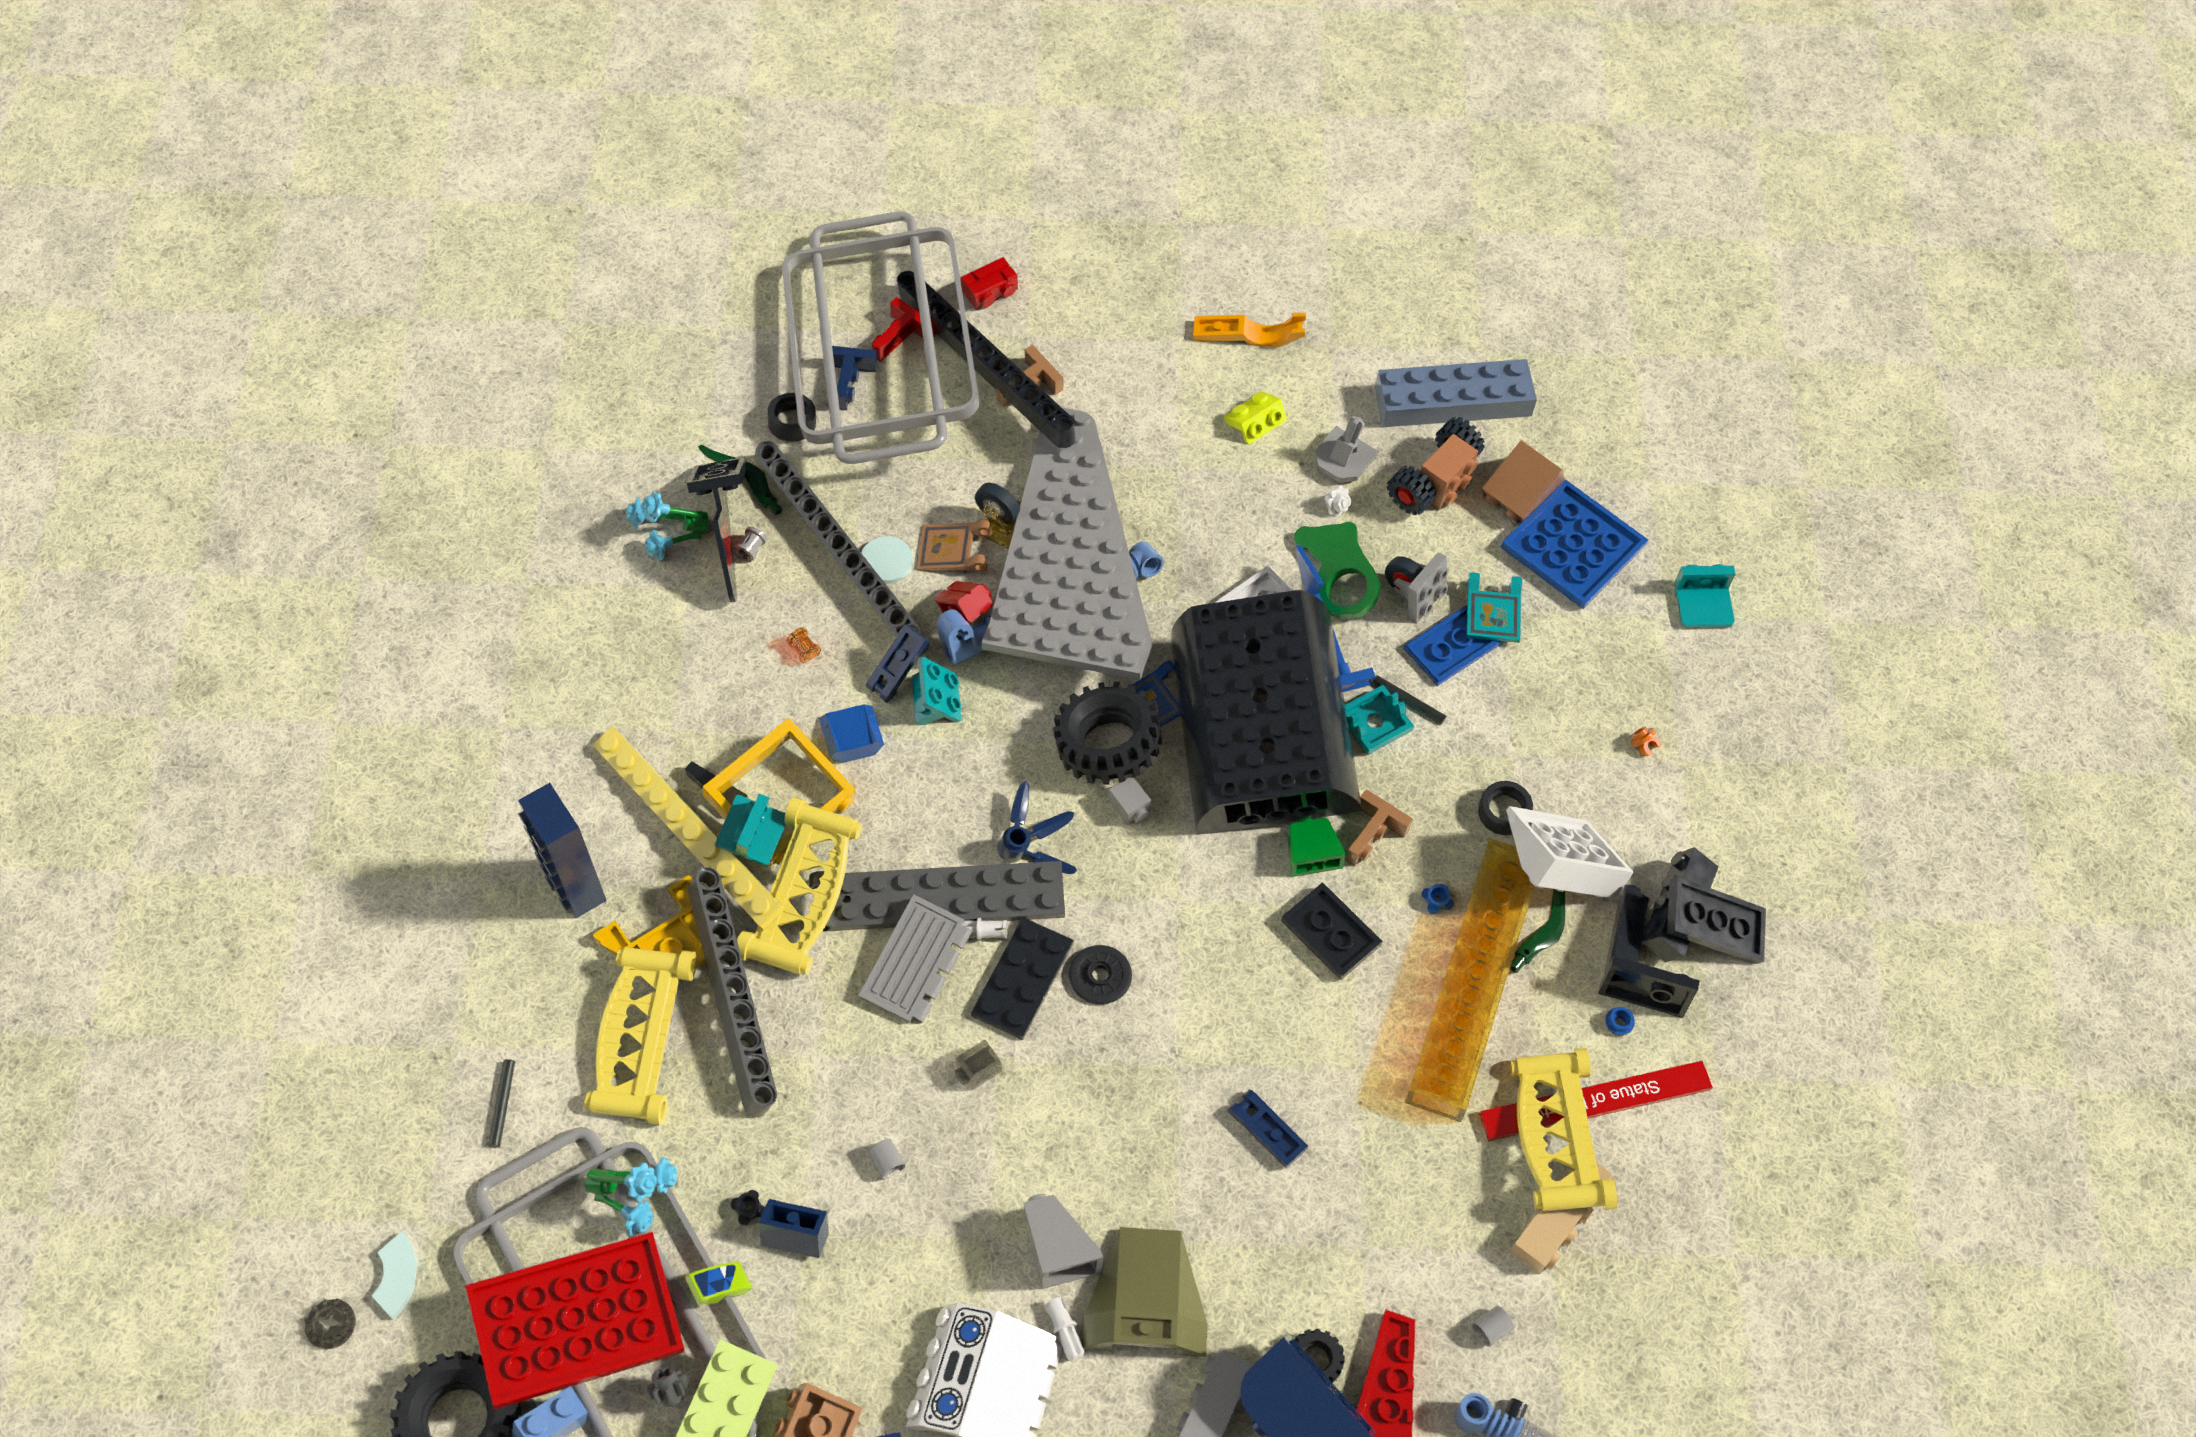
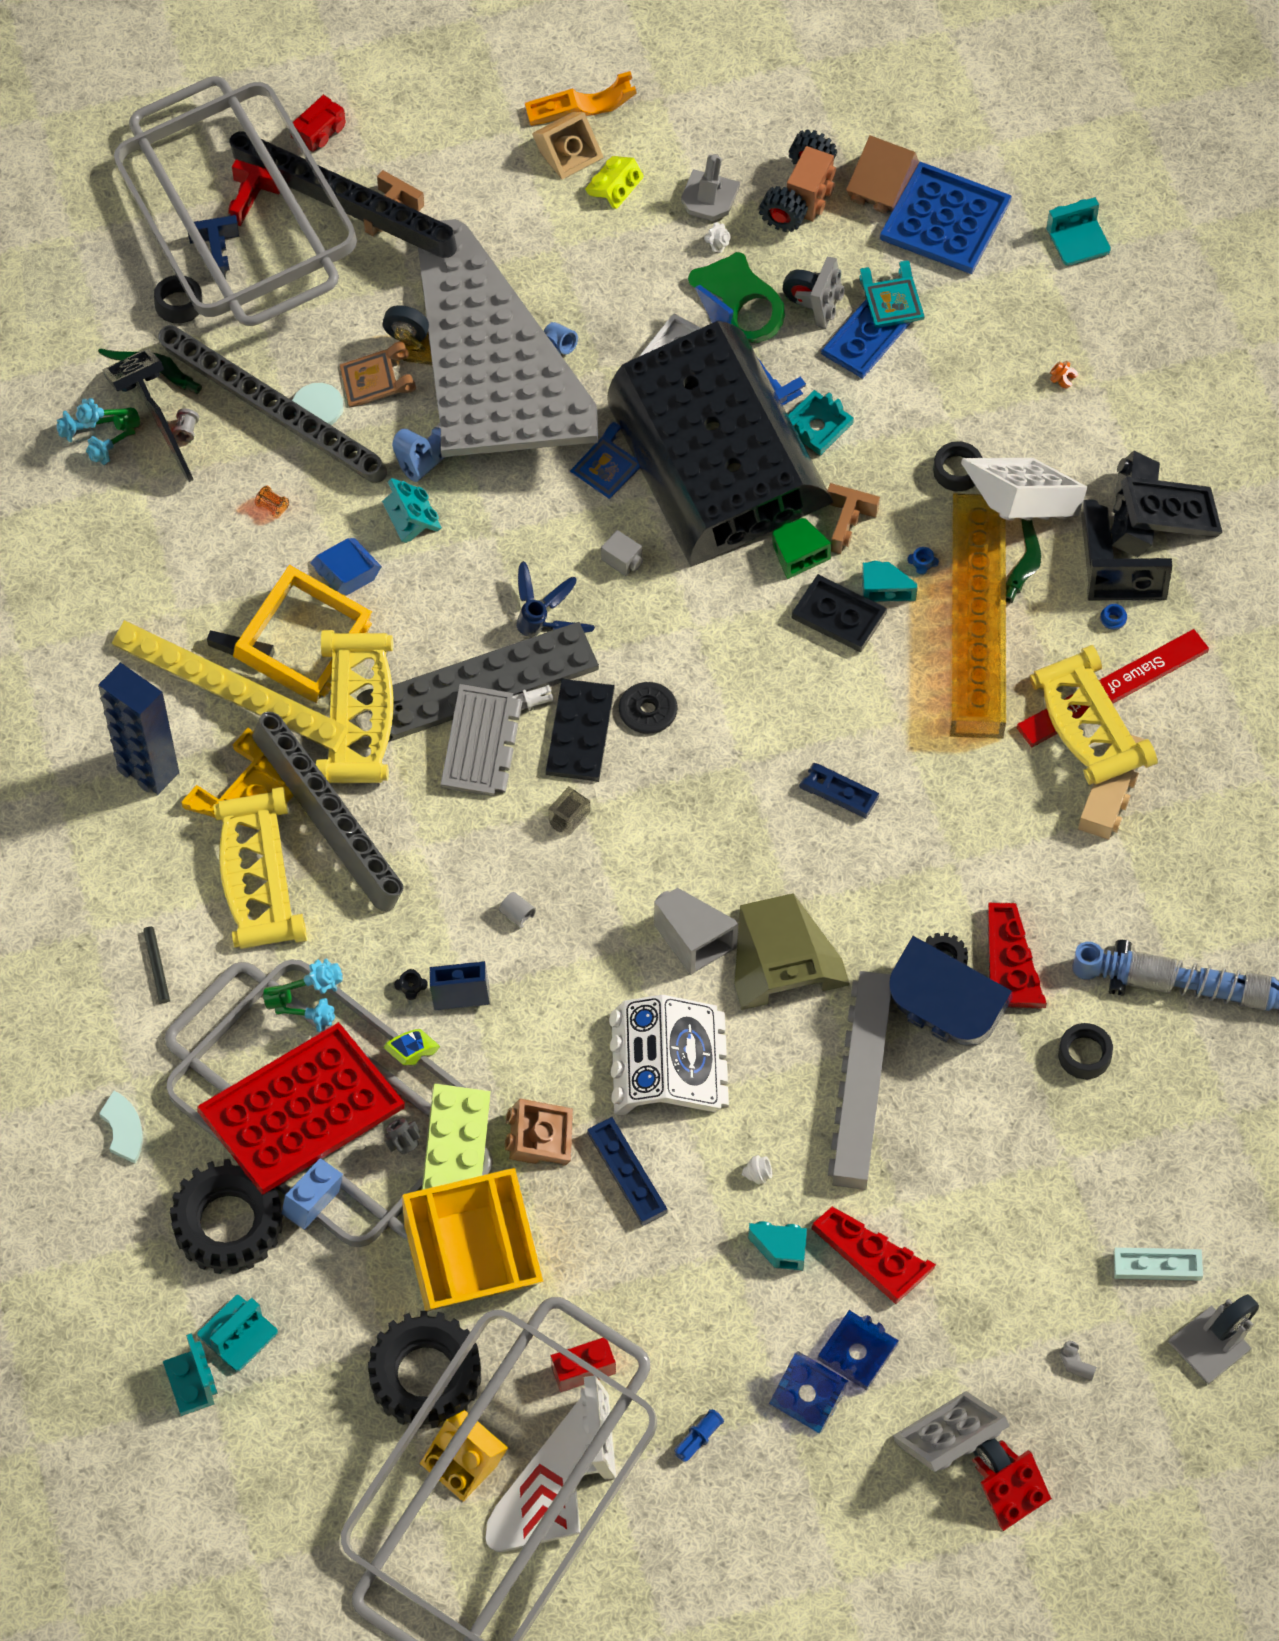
camera: 15 degrees left, 0 degrees up
clear smoke gear [304,1298,356,1349] -> none
teal bracket [715,793,786,866] -> none
dark blue plate [866,625,930,703] -> none
red brick [935,581,993,622] -> none
white axle [1045,1297,1084,1361] -> none
black tyre [1053,682,1162,785] -> none
pearl dark grey bar [1372,675,1447,725] -> none
sand blue brick [1375,359,1537,427] -> none
light grey beam [1472,1305,1514,1347] -> none
none -> tan slope [532,112,604,179]
none -> teal slope [861,560,917,602]

